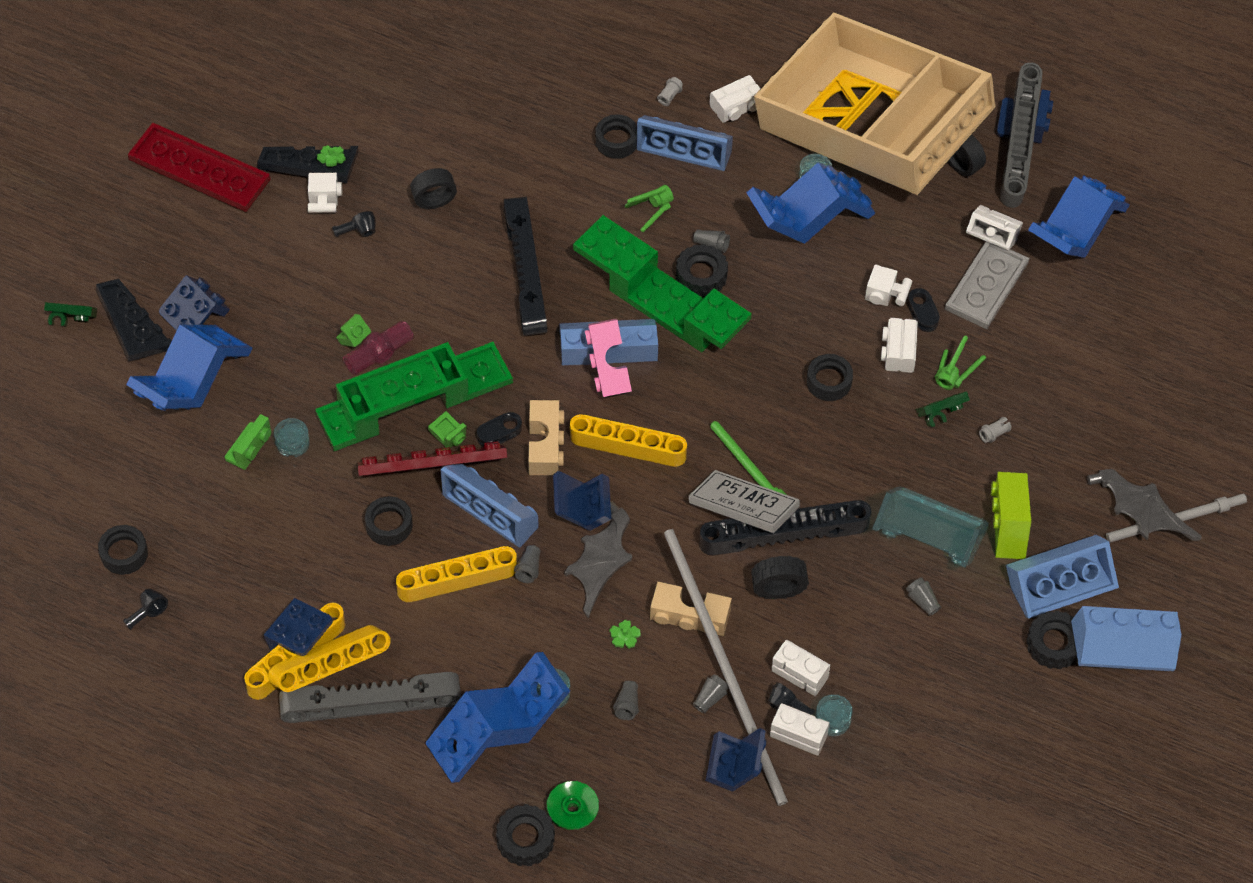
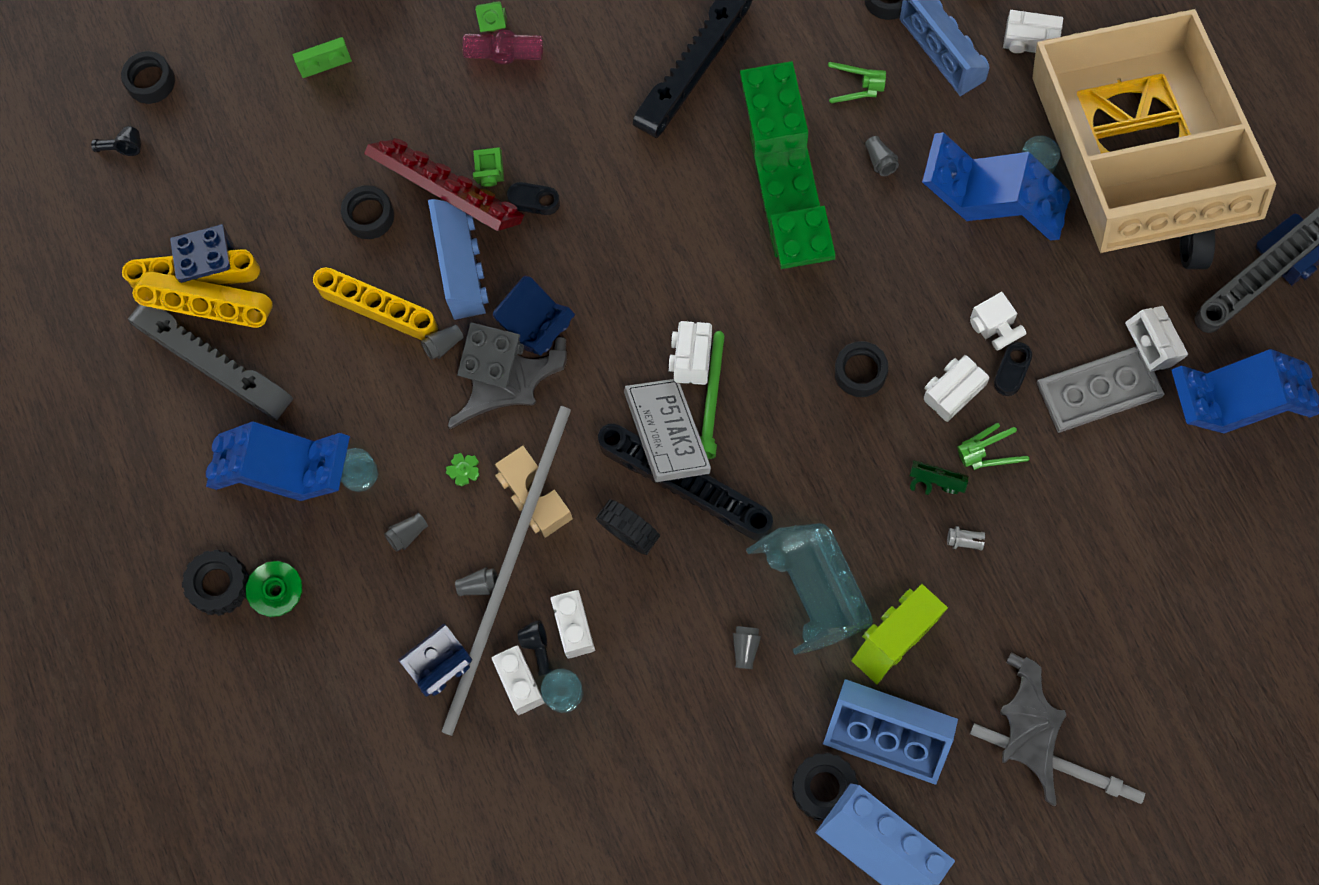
camera: 50 degrees right, 15 degrees up
clear light blue wheel [274,418,310,457] -> none
green bracket [315,342,513,452] -> none
tan arch [529,400,564,475] -> none
medium blue slope [559,319,658,366] -> none
yellow beam [570,414,687,467] -> none
bright pink arch [585,318,632,397] -> none
black tyre [676,244,728,297] -> none
none -> dark grey hinge [457,322,524,388]
none -> white brick [669,321,712,385]

